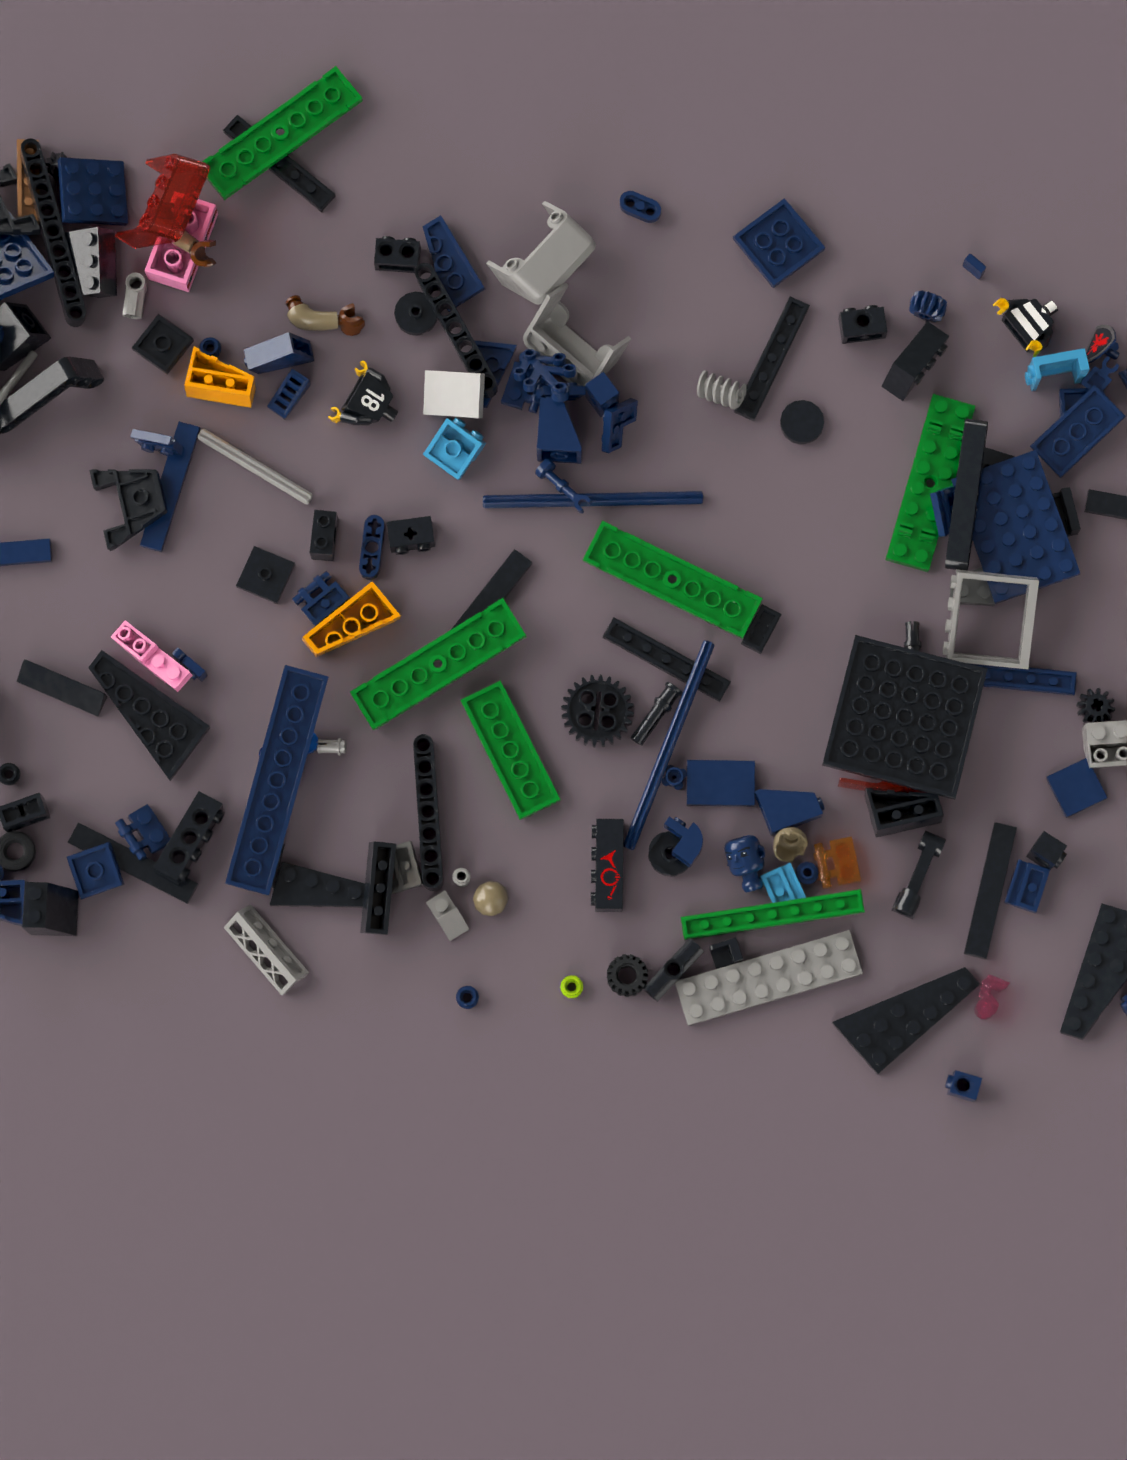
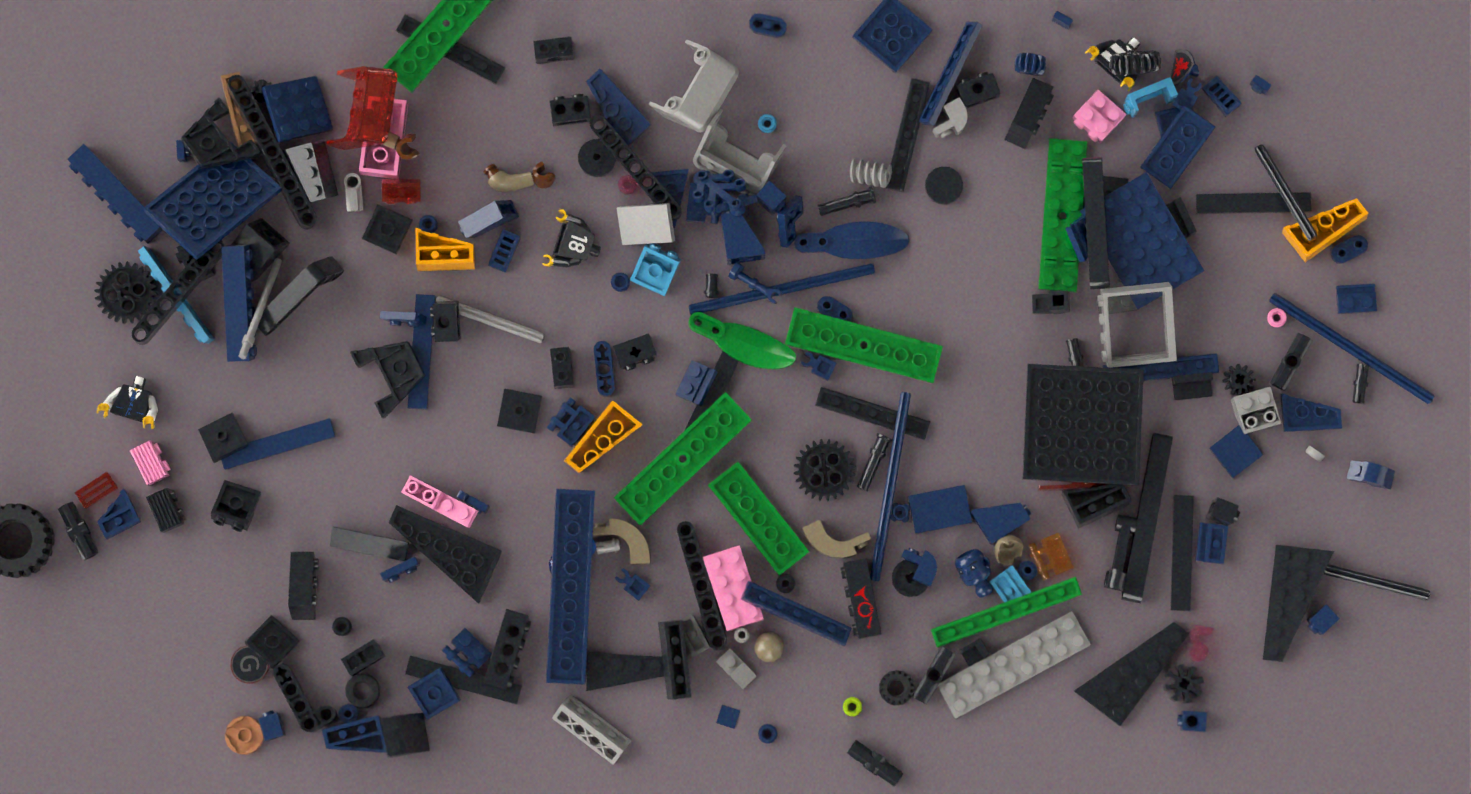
camera: 15 degrees left, 5 degrees up
black plate [741,604,782,654] -> none
none -> dark blue plate [379,557,420,583]
none -> clear red brick [382,179,421,204]
none -> black brick [430,301,461,342]
none -> black brick [533,37,574,64]
none -> dark tan arch [593,519,650,565]
none -> dark blue plate [611,273,630,292]
none -> dark blue plate [615,568,650,601]
none -> clear pink plate [618,175,637,194]
none -> dark blue plate [675,360,718,406]
none -> green plant [688,312,796,369]
none -> bright pink brick [703,545,764,632]
none -> black pin [704,273,719,298]
none -> dark blue sticker [716,705,740,729]
none -> dark blue tile [741,581,852,646]
none -> dark azure plate [758,114,777,133]
none -> black plate [776,574,795,593]
none -> dark blue plant [794,221,909,259]
none -> dark blue plate [800,352,837,381]
none -> dark tan arch [802,520,871,559]
none -> black pin [817,186,876,216]
none -> dark blue plate [817,296,853,322]
none -> black piece [847,740,904,787]
none -> dark blue tile [919,22,982,126]
none -> light grey brick [933,97,968,138]
none -> black brick [1032,290,1070,314]
none -> bright pink plate [1072,90,1127,144]
none -> black gear [1109,50,1161,75]
none -> black beam [1121,433,1173,604]
none -> black gear [1163,664,1204,704]
none -> black panel [1172,372,1213,401]

